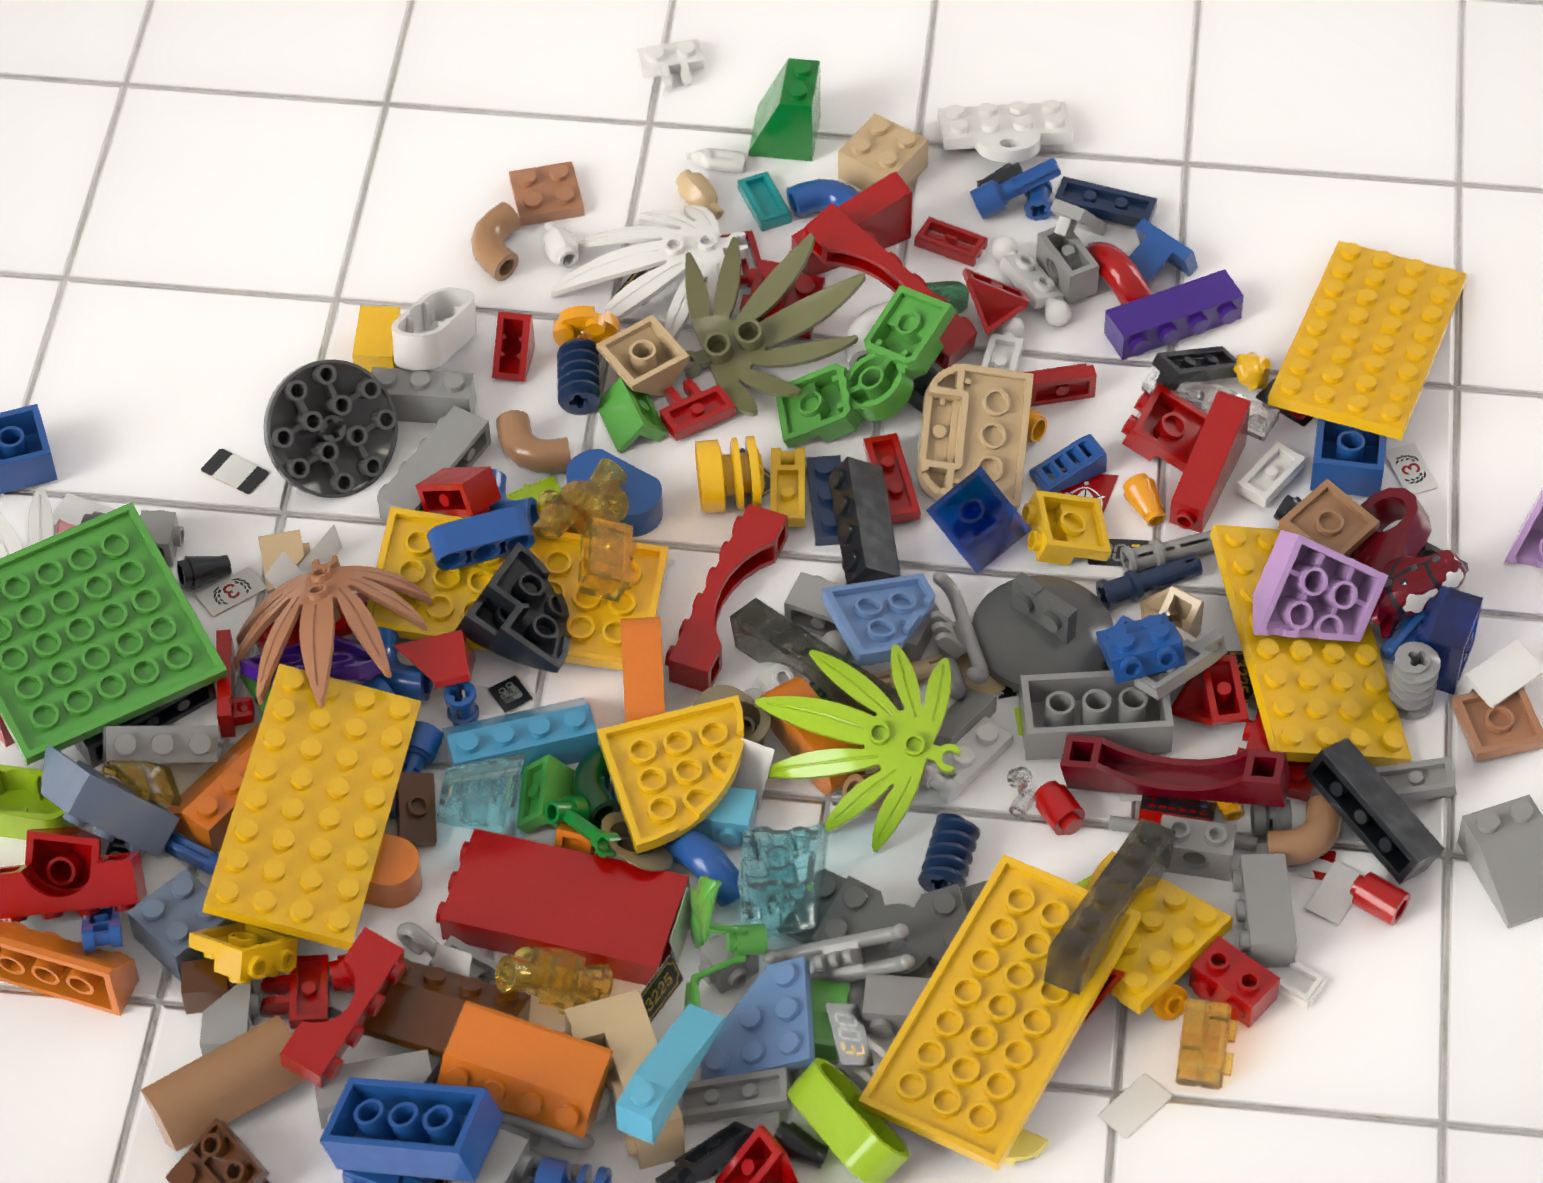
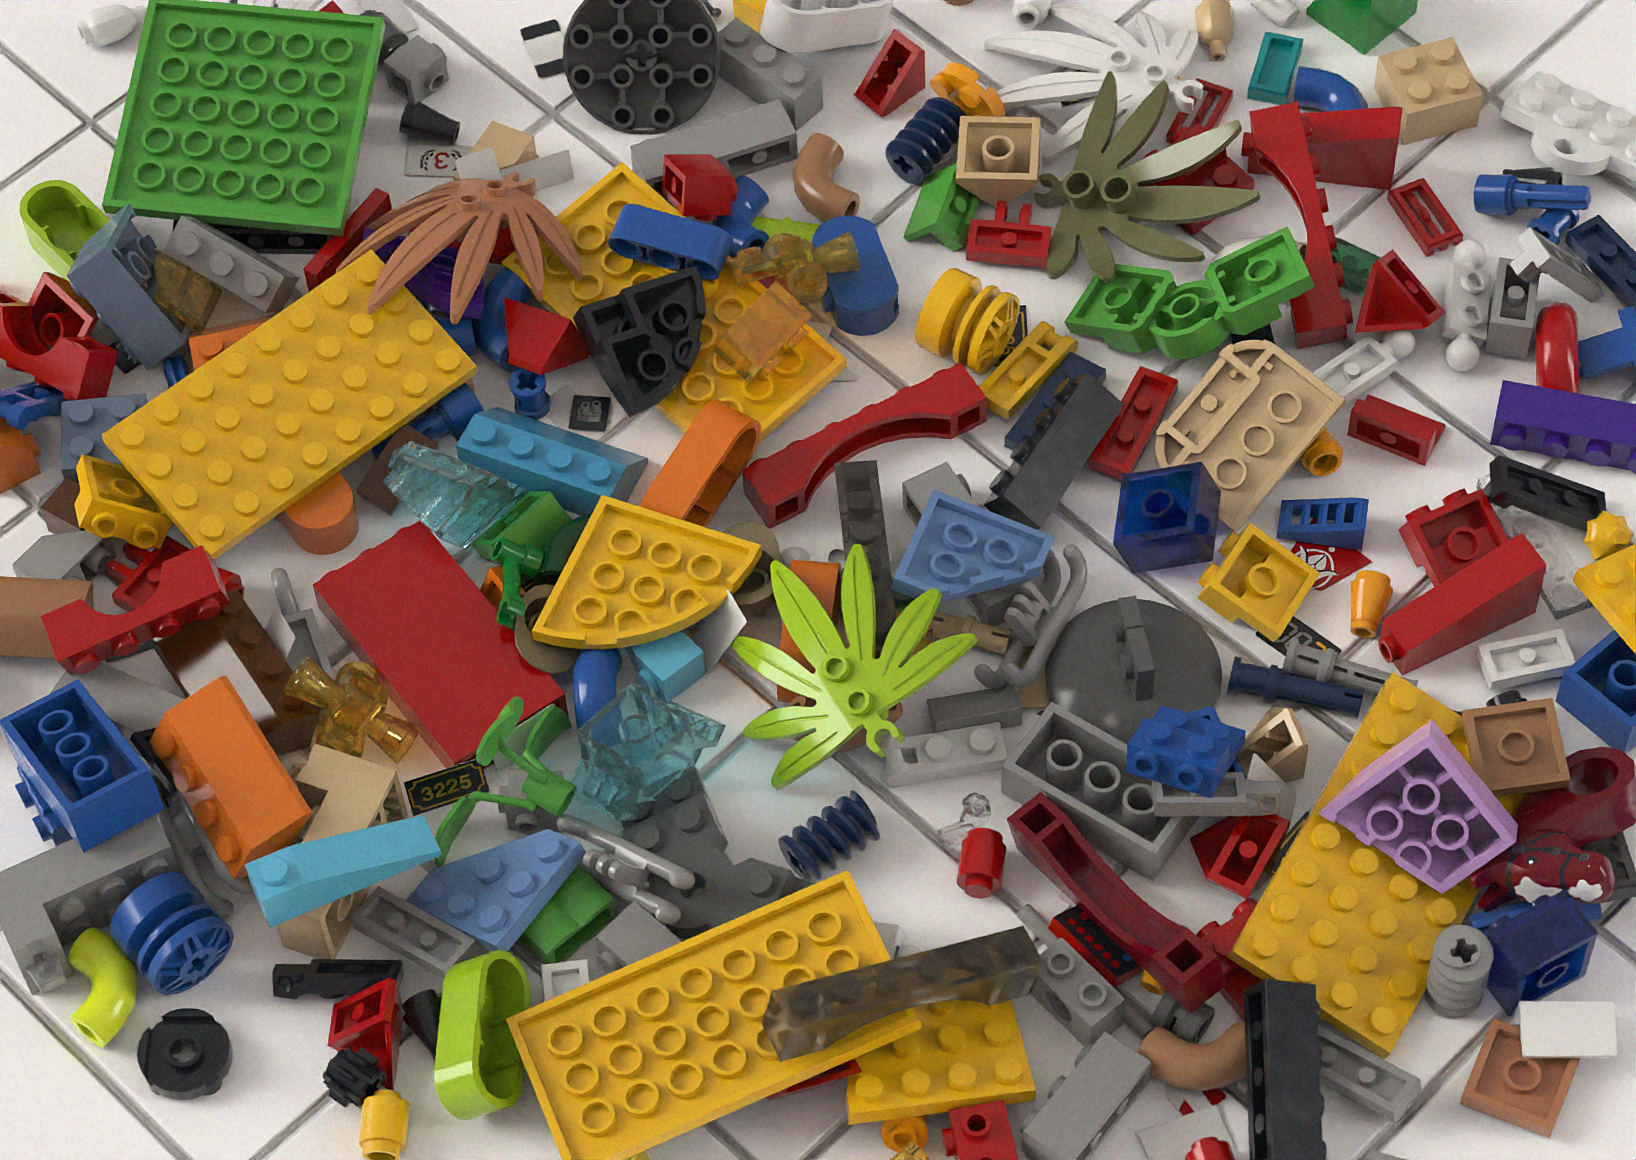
camera: 40 degrees right, 5 degrees up
sticker [825,1003,874,1066] -> none

